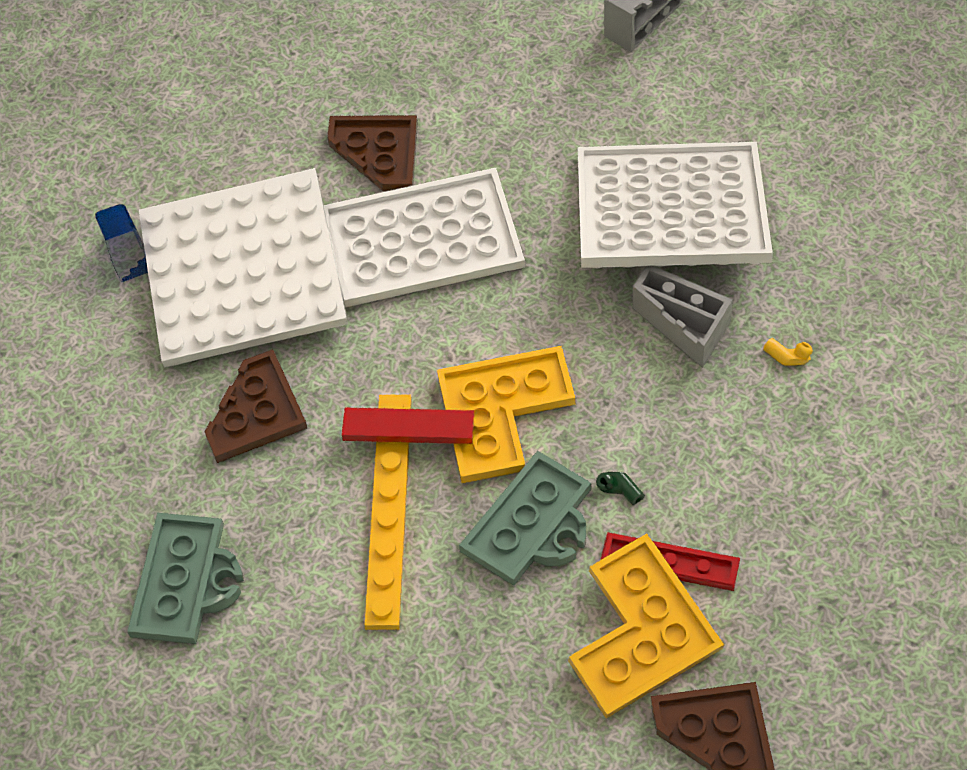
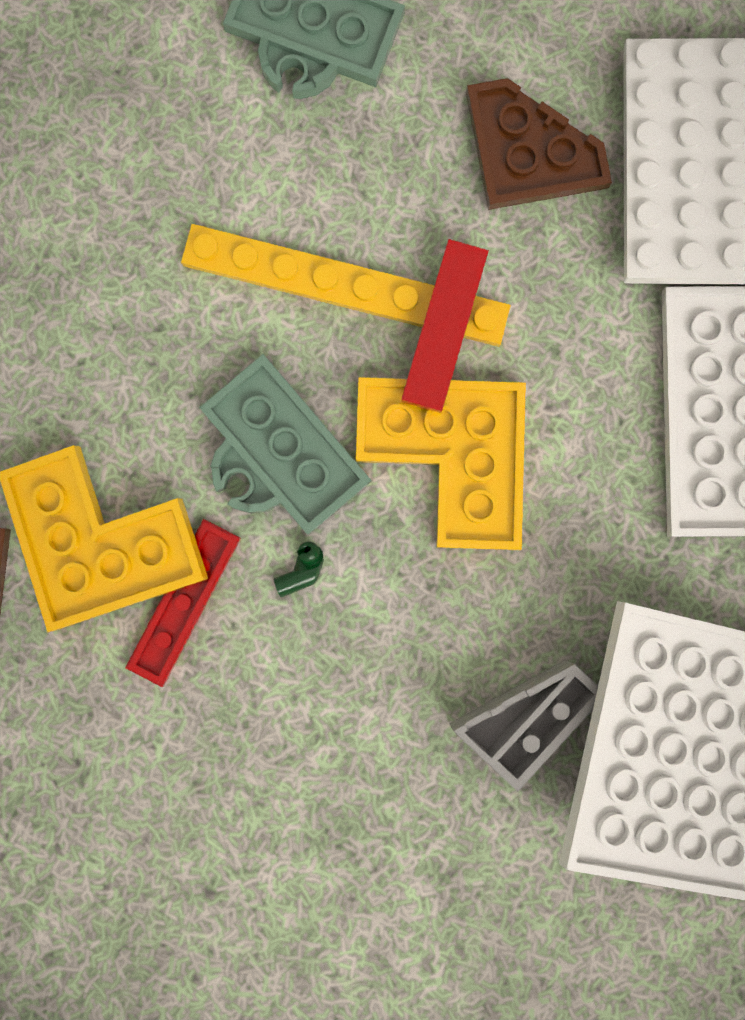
camera: 100 degrees right, 30 degrees up
yellow arm [763,338,813,366] -> none

